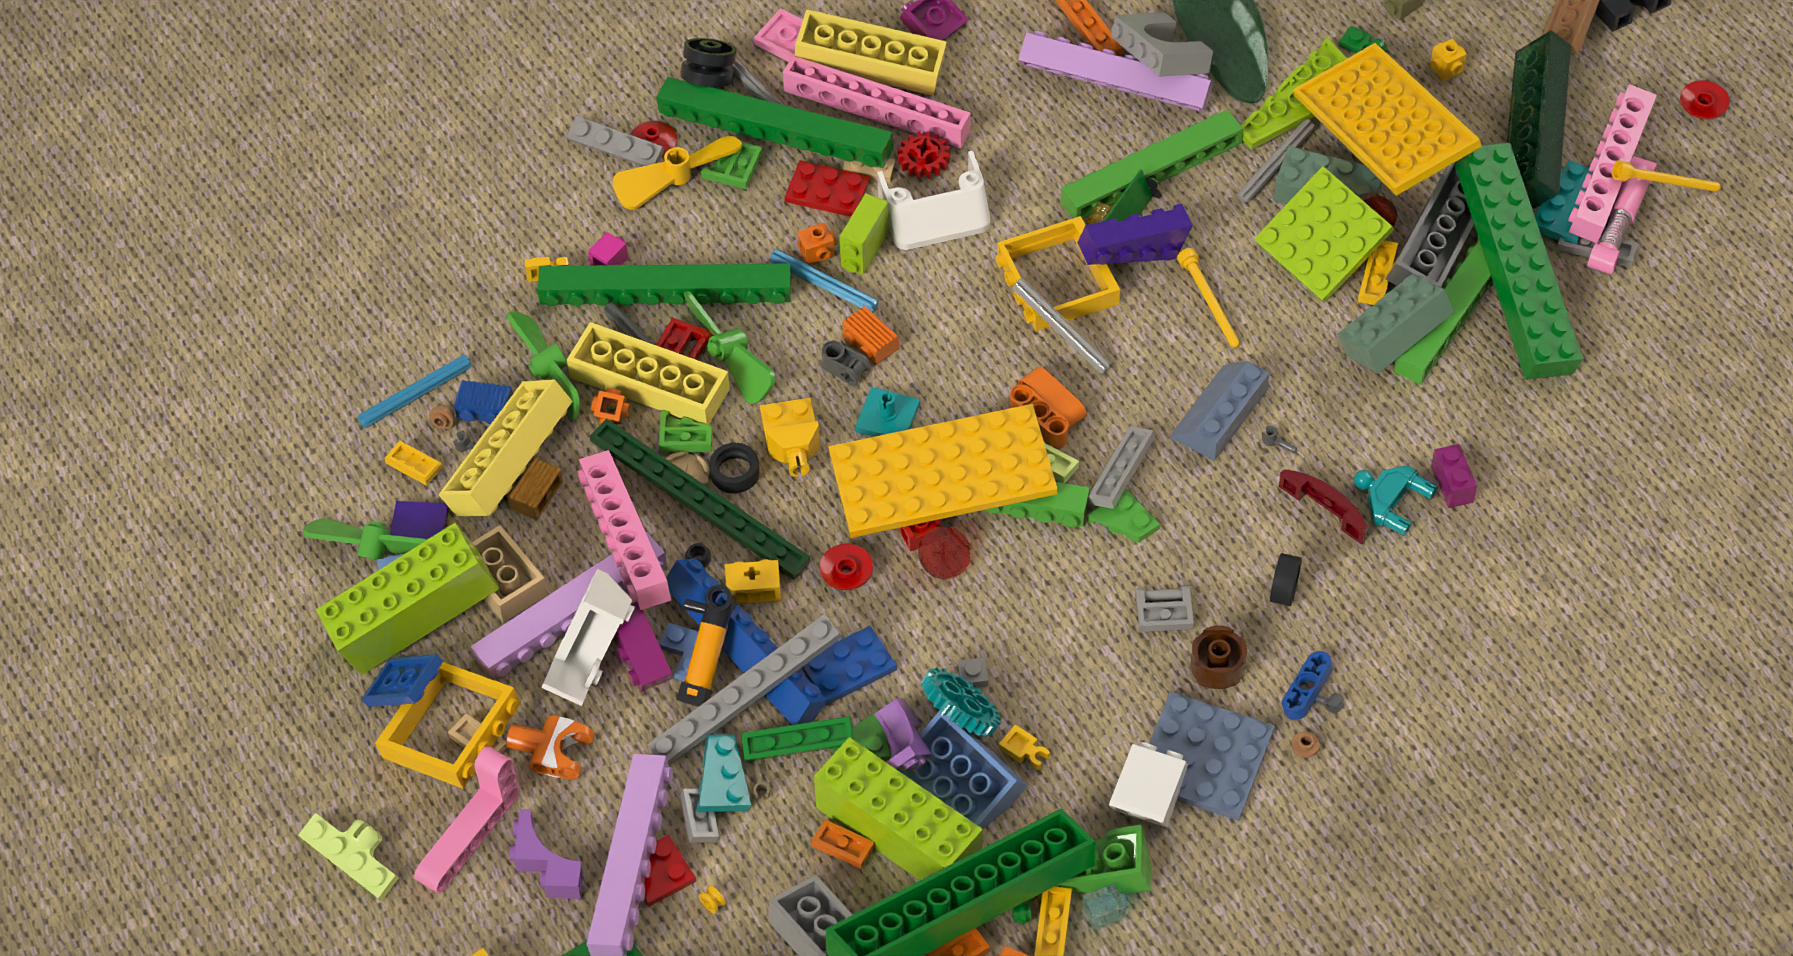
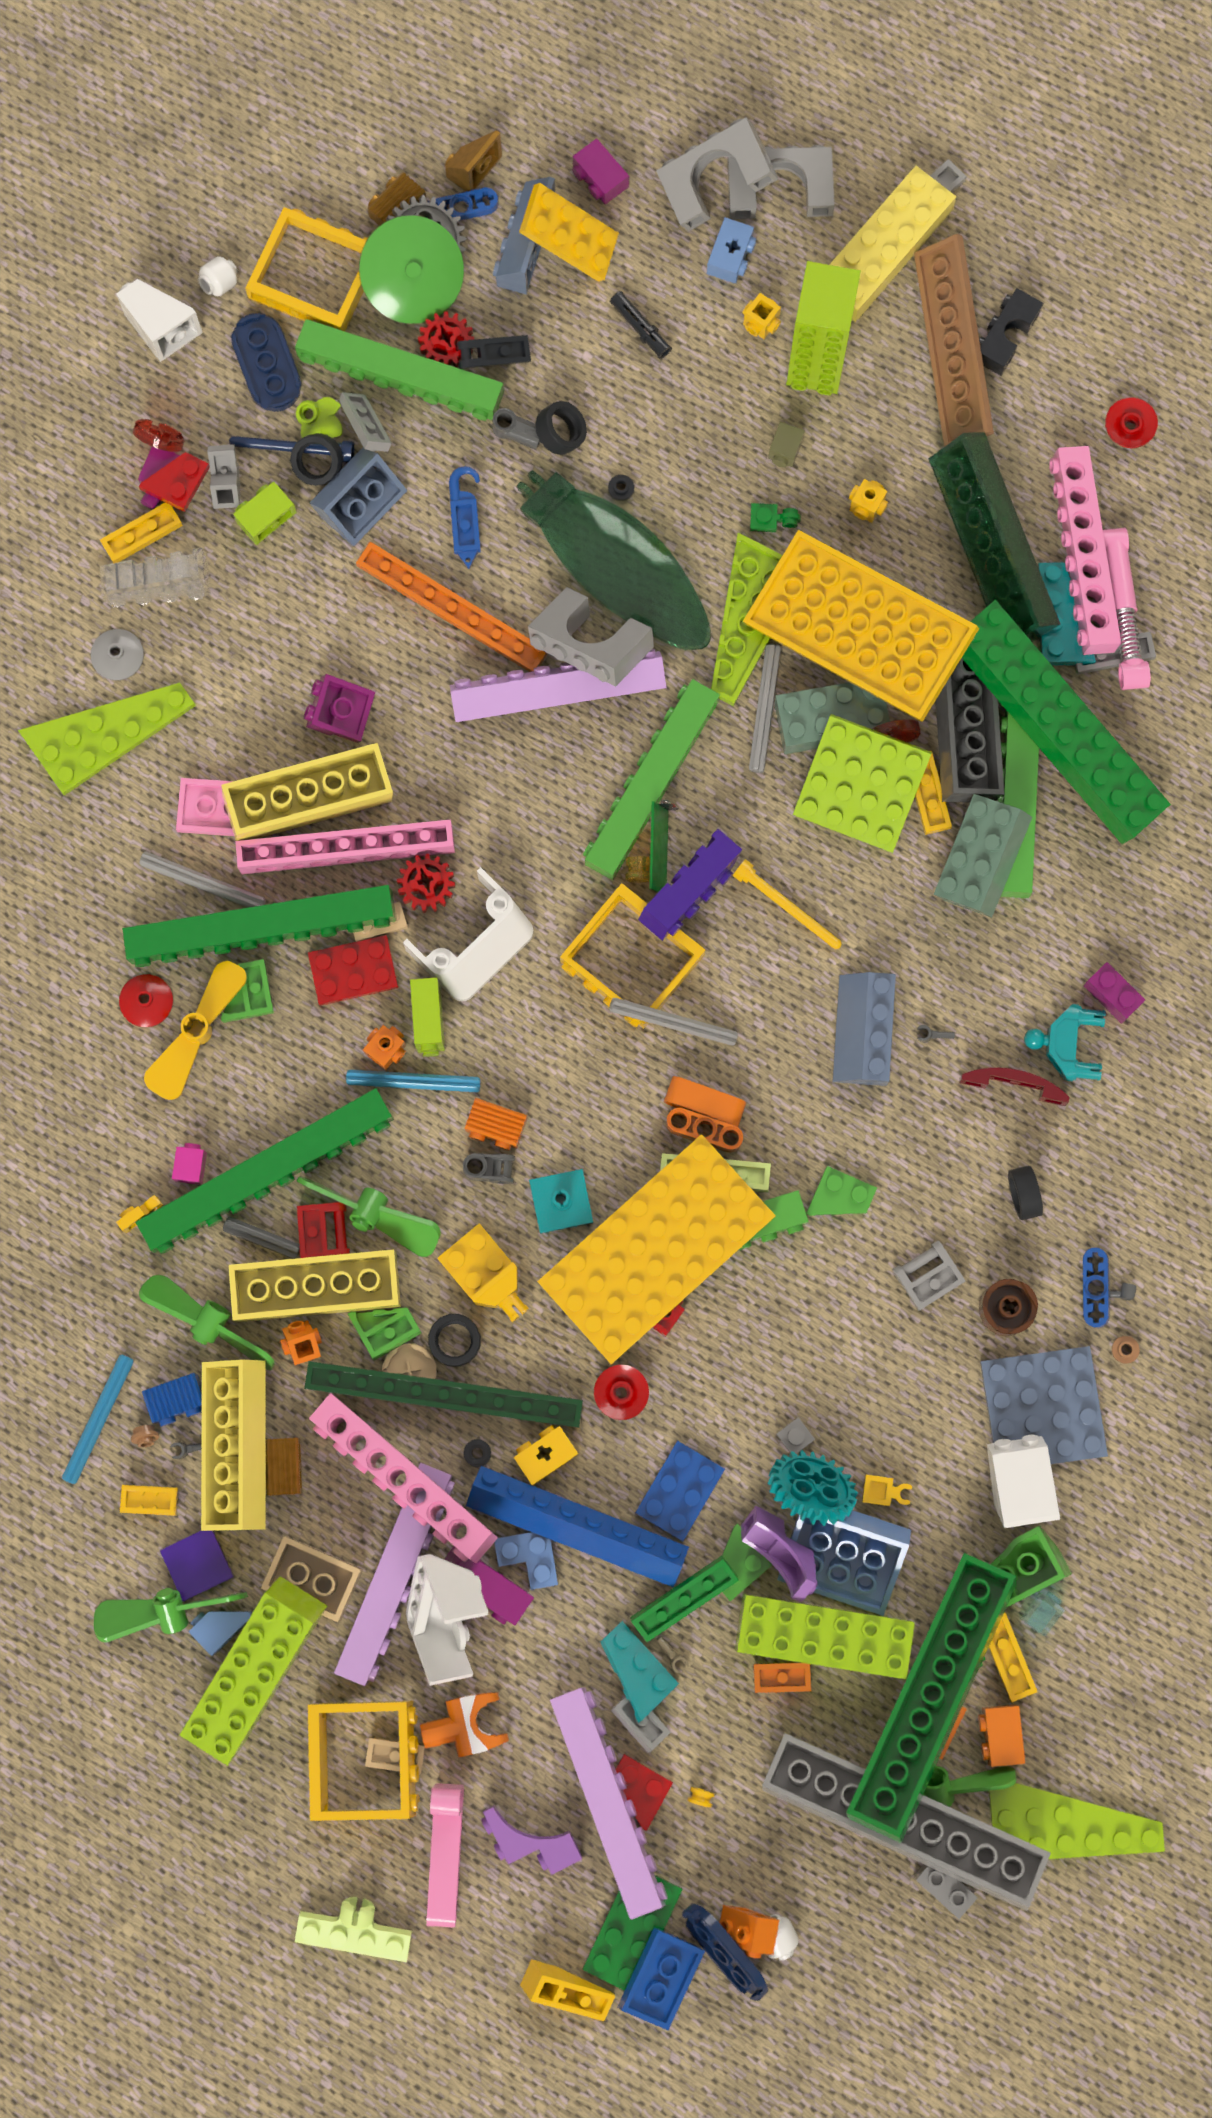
camera: 30 degrees left, 25 degrees up
blue plate [361,654,443,707] -> none
light grey plate [567,116,665,167] -> none
light grey plate [648,614,842,765] -> none
piece [676,584,738,707] -> none
black wheel [680,38,737,87] -> none
clear red tile [918,526,971,580] -> none
light grey plate [1088,426,1155,509] -> none
yellow piece [1612,160,1721,192] -> none

